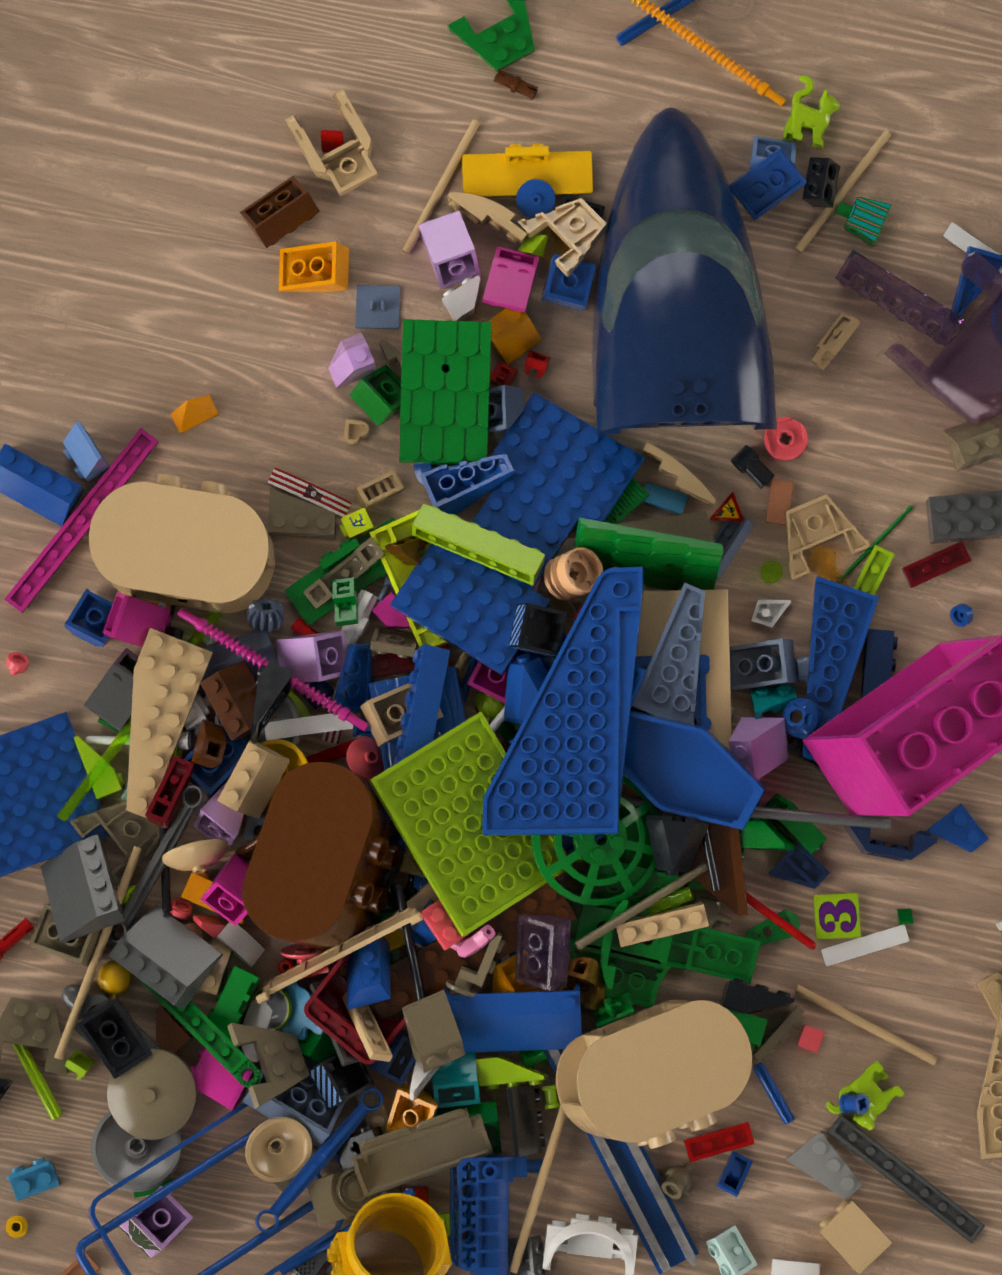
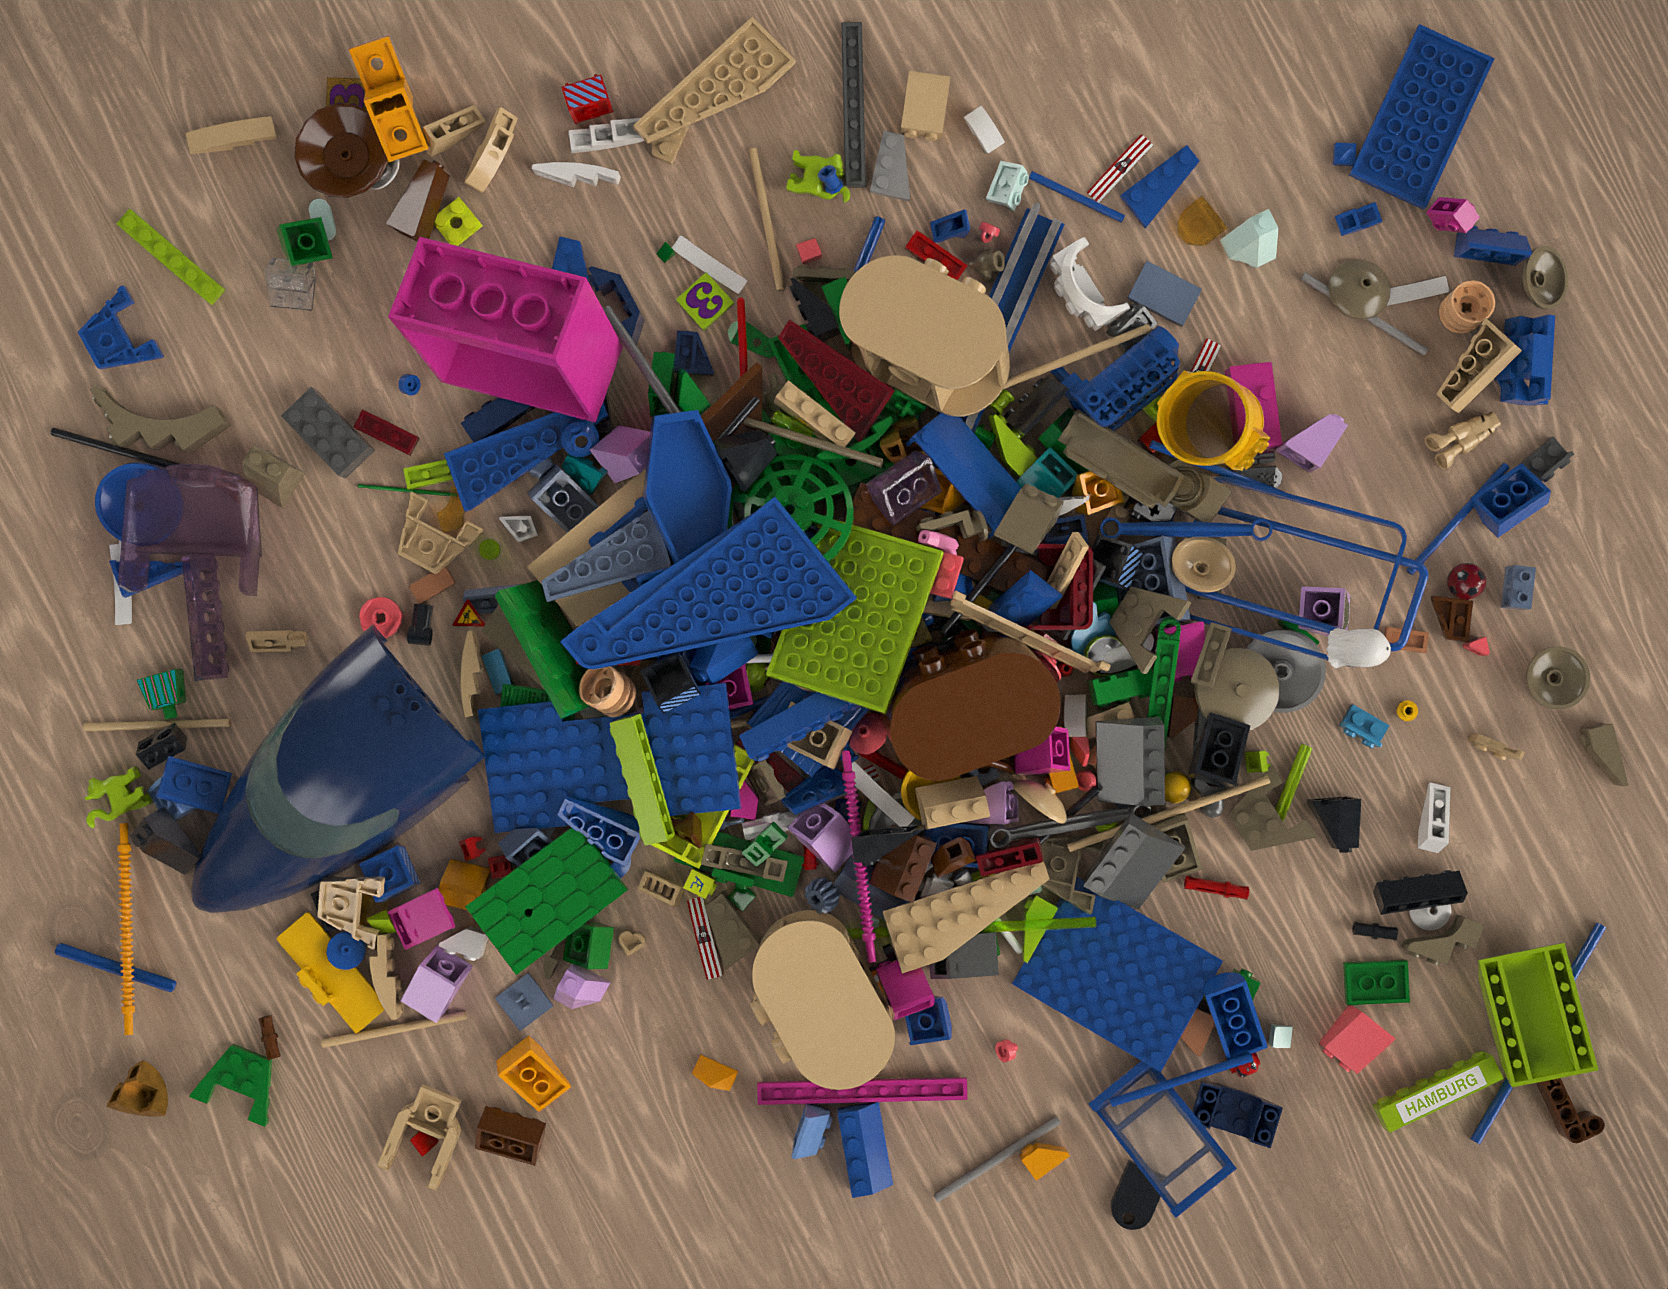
camera: 125 degrees left, 5 degrees up
none -> black slope [130,807,203,875]
none -> green slope [727,887,757,912]
none -> dark red wing [778,319,895,443]
none -> coral tile [979,222,1000,243]
none -> dark tan plate [1191,622,1232,689]
none -> white piece [1326,628,1391,668]

